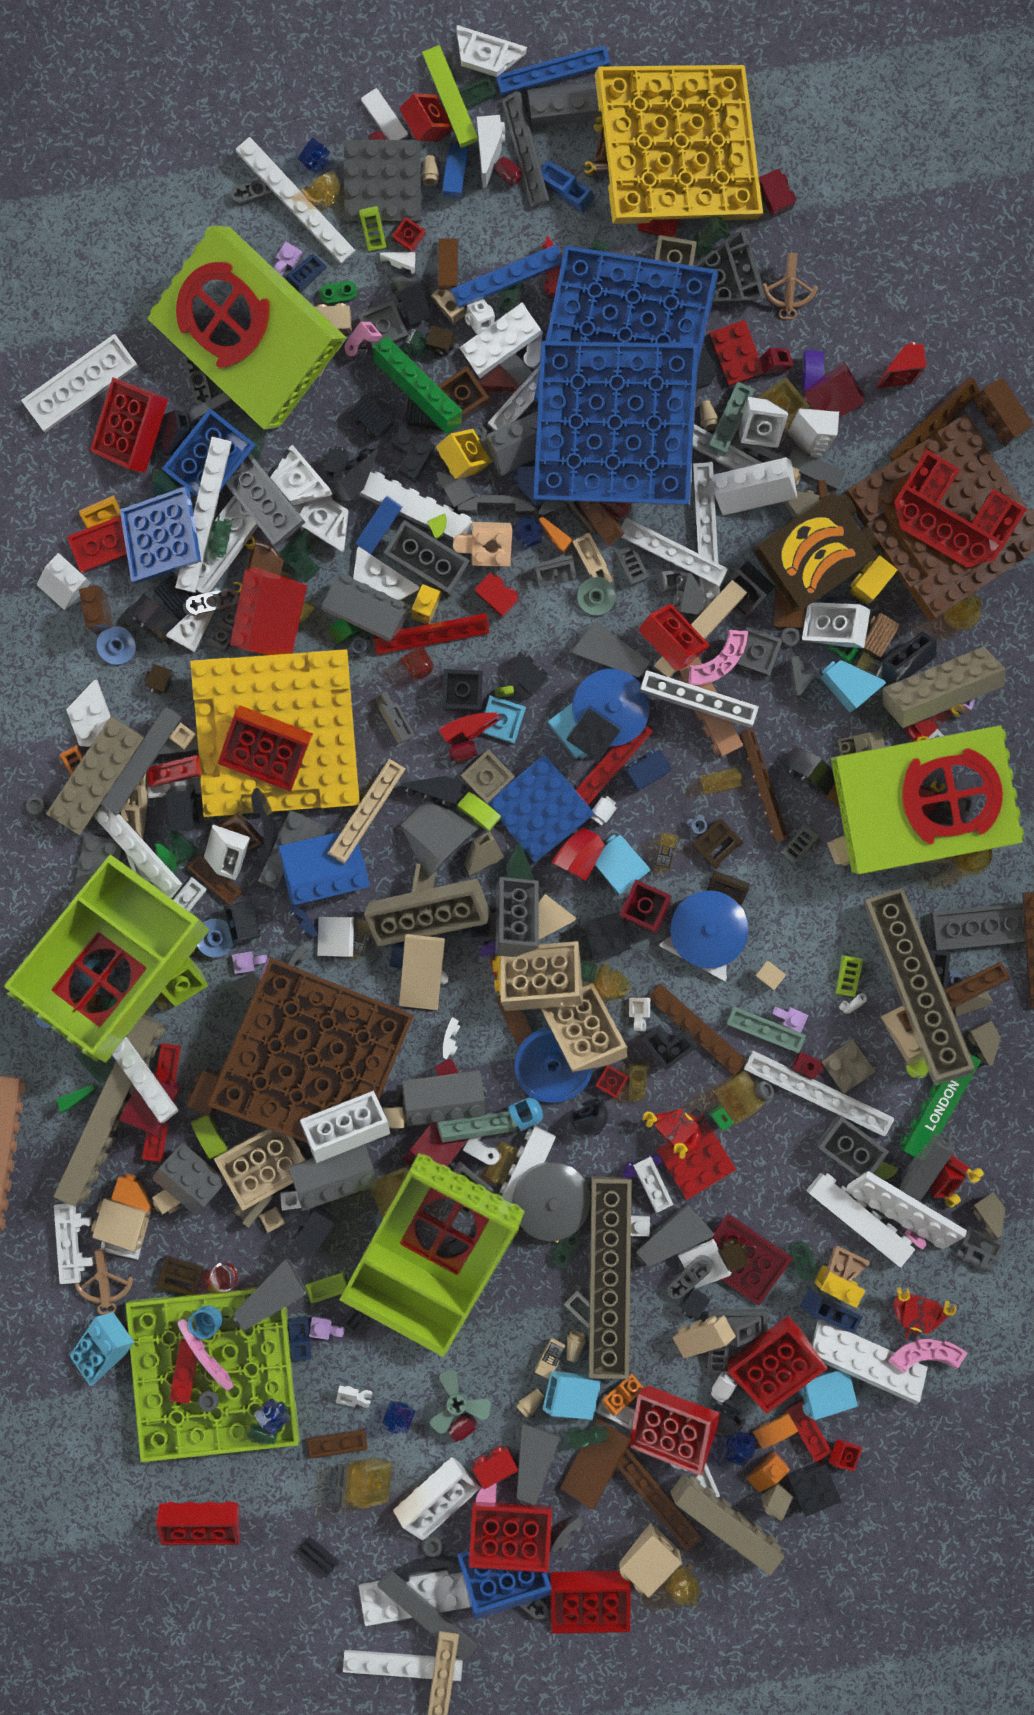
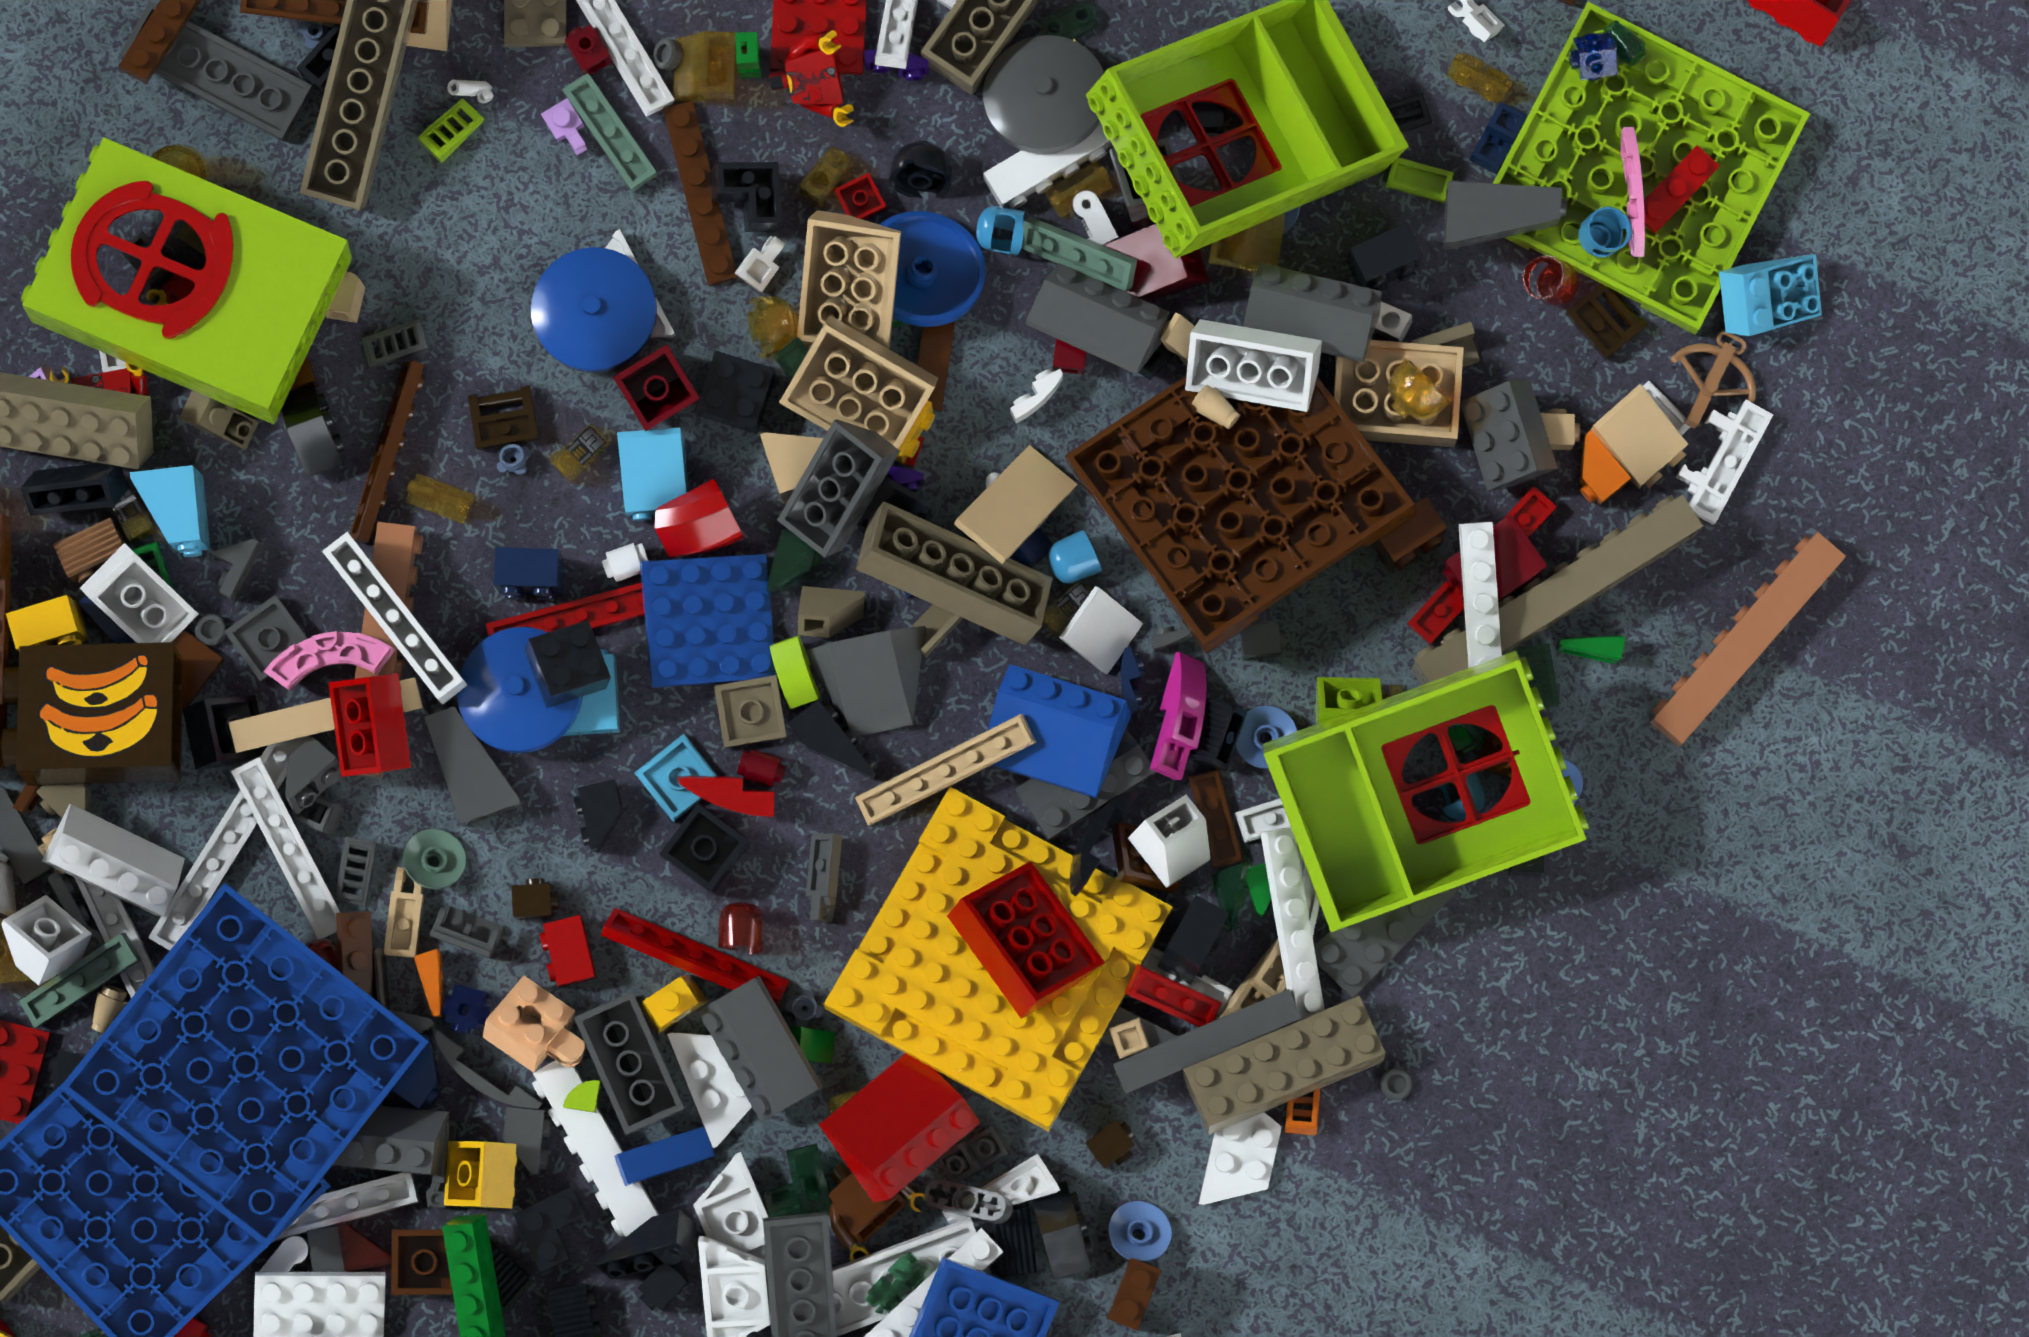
camera: 140 degrees left, 5 degrees down
lime slope [191,1115,227,1159] -> none
dark grey tile [198,1390,219,1412] -> none
lavender plate [232,952,267,974] -> none
tan tile [259,1206,285,1233] -> none
lavender plate [309,1316,345,1340] -> none
lime tile [494,686,514,697] -> none
dark brown slope [706,870,750,905] -> none
tan panel [754,961,786,990] -> none
none -> dark brown brick [511,878,559,920]
none -> dark azure helmet [1048,530,1102,584]
none -> dark pink slope [1150,652,1207,780]
none -> tan cone [1192,385,1240,429]
none -> clear yellow cylinder [1388,358,1451,420]
none -> clear yellow hinge [1446,52,1513,105]

